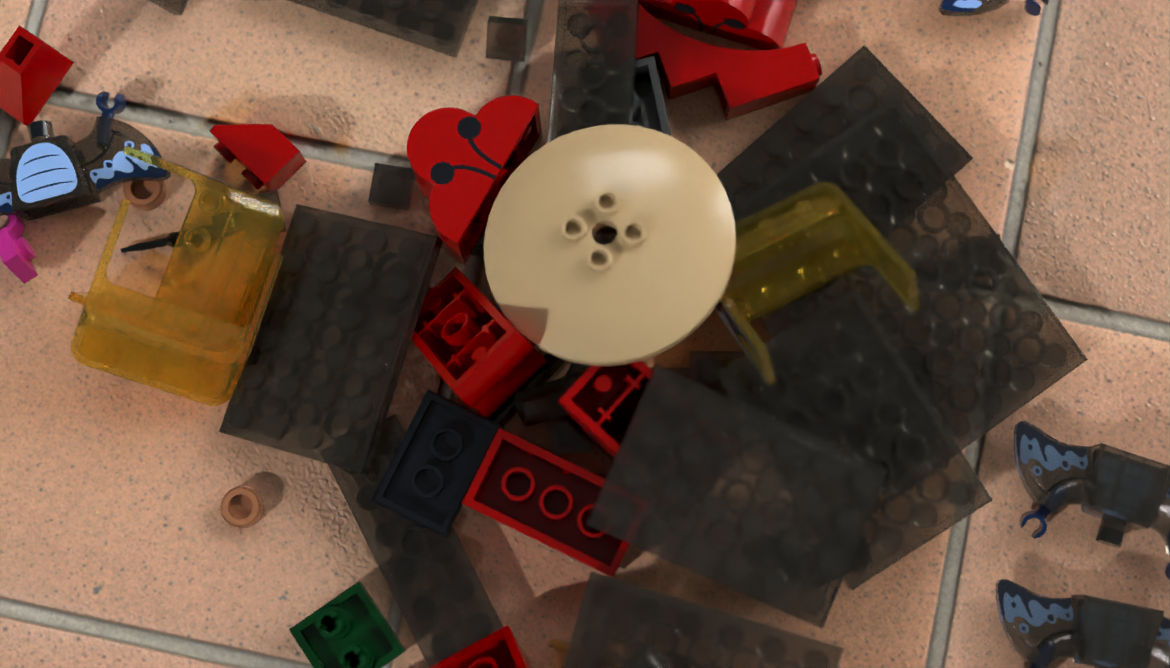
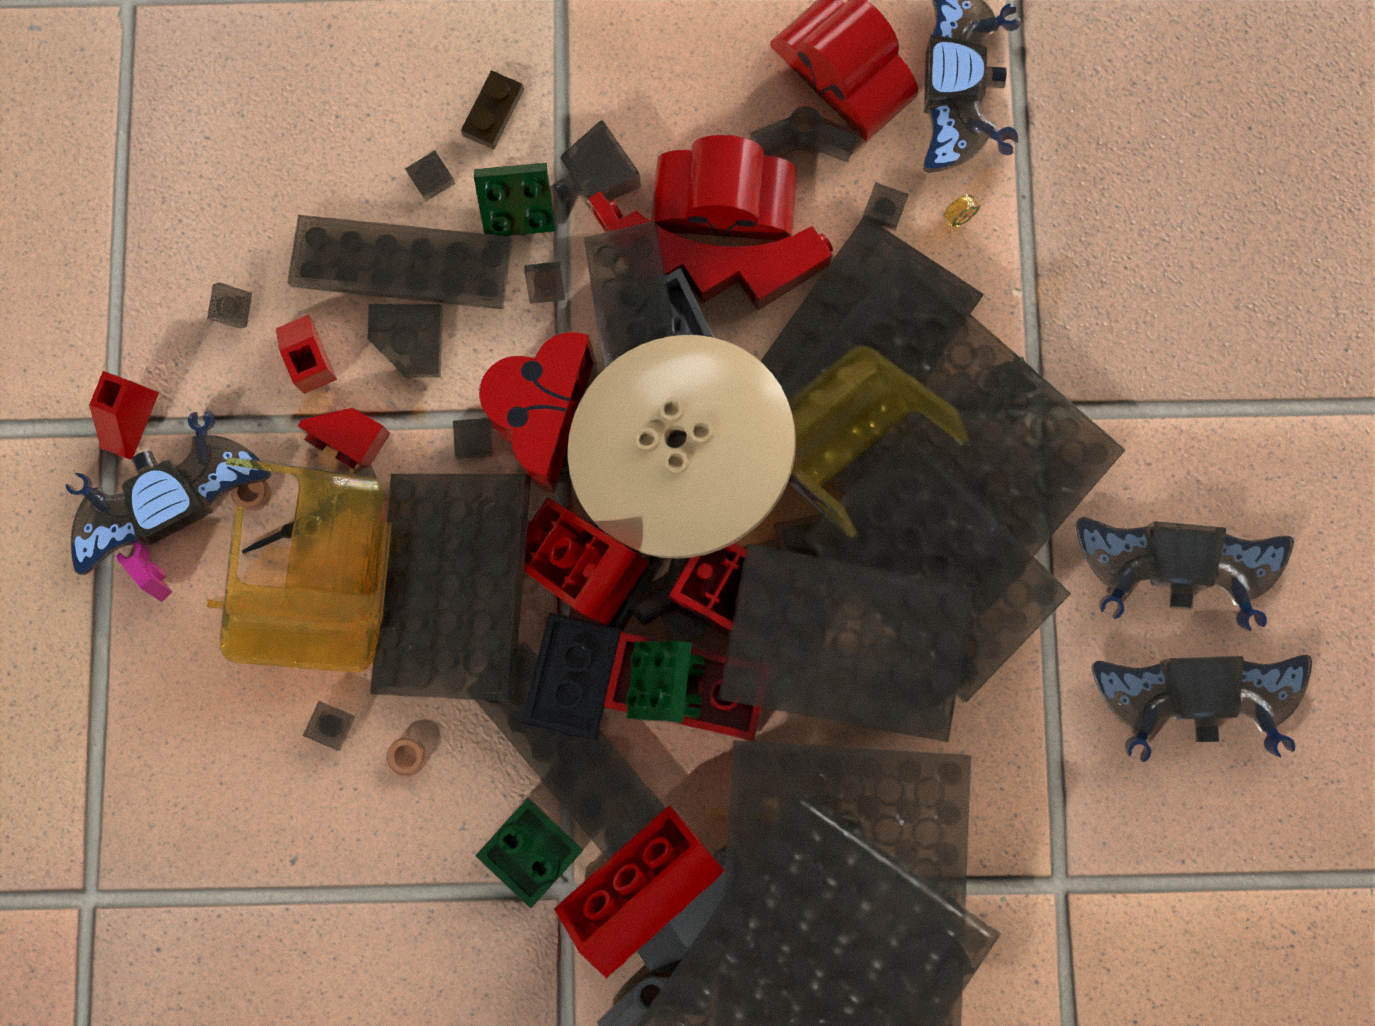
camera: 10 degrees left, 0 degrees up
none -> red slope [276,314,338,394]
none -> clear smoke plate [303,701,356,751]
none -> clear smoke plate [367,304,443,378]
none -> dark green plate [626,641,706,723]
none -> clear smoke plate [862,182,909,231]
none -> clear yellow tile [943,194,981,228]

